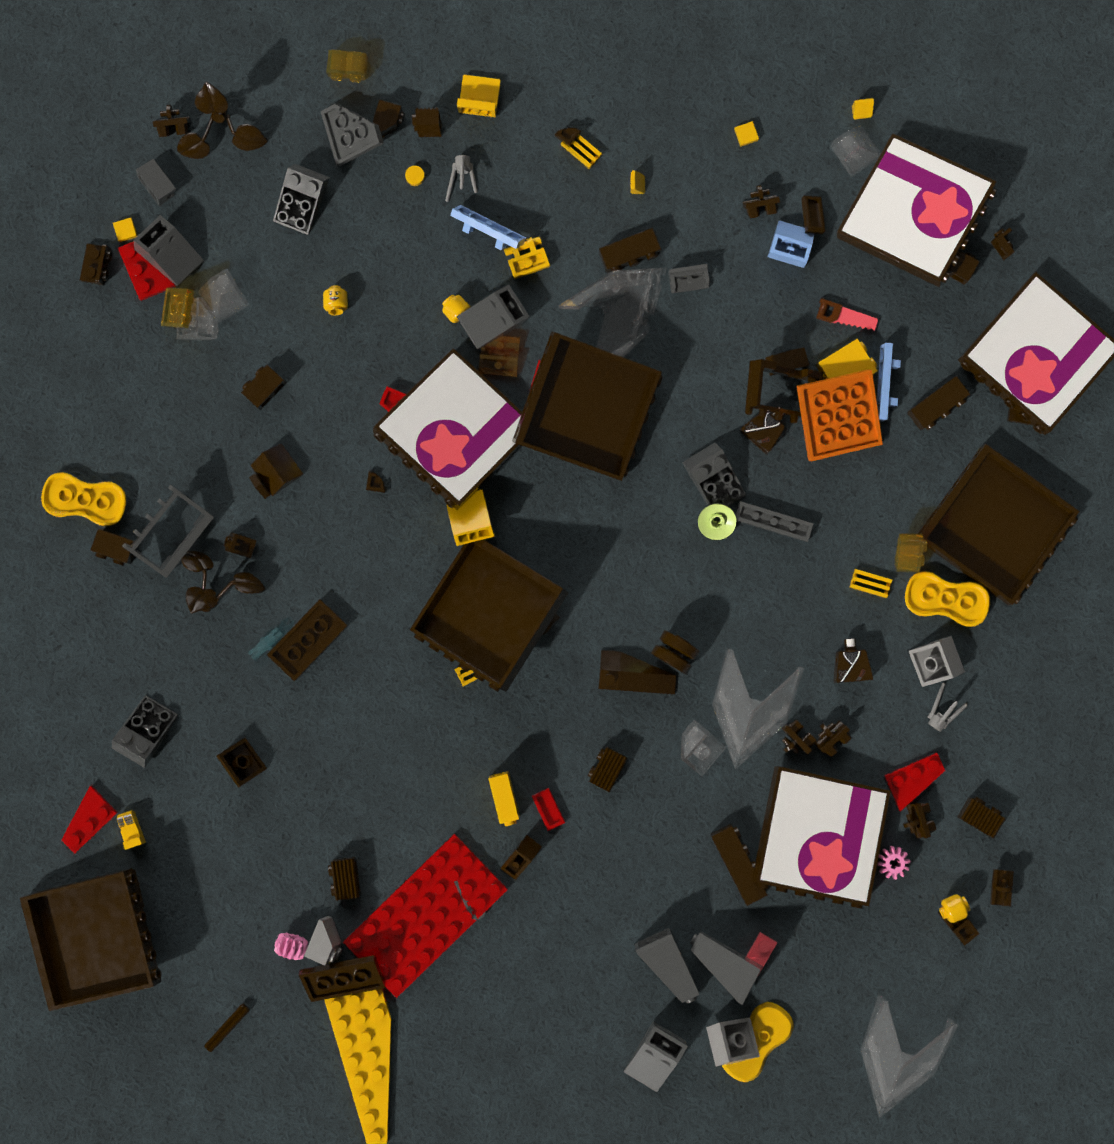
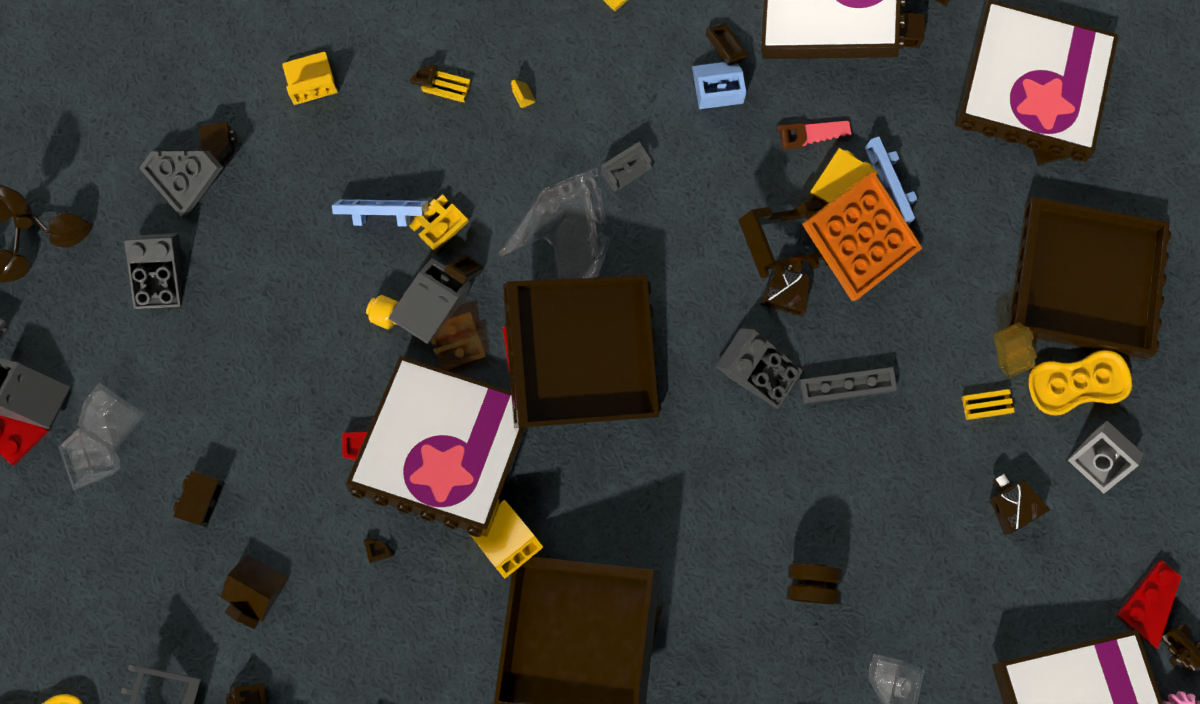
camera: 30 degrees left, 10 degrees down
clear yellow plate [161,288,194,328] -> none
yellow head [323,285,348,315] -> none
clear yellow brick [326,50,368,83] -> none
yellow tile [405,166,425,186] -> none
dark brown brick [412,107,441,137] -> none
light grey plant [445,155,478,202] -> none
dark brown wedge [598,650,676,695] -> none
dark brown brick [599,228,661,274] -> none
yellowish green dish [698,504,736,540] -> none
clear windscreen [712,648,804,770] -> none
dark brown hips [742,185,780,218] -> none
dark brown slope [765,347,809,376] -> none
dark brown hips [781,720,816,754] -> none
dark brown hips [814,721,852,757] -> none
dark brown brick [907,376,970,431] -> none
light grey plant [928,682,968,732] -> none
none -> dark brown tile [444,255,484,284]

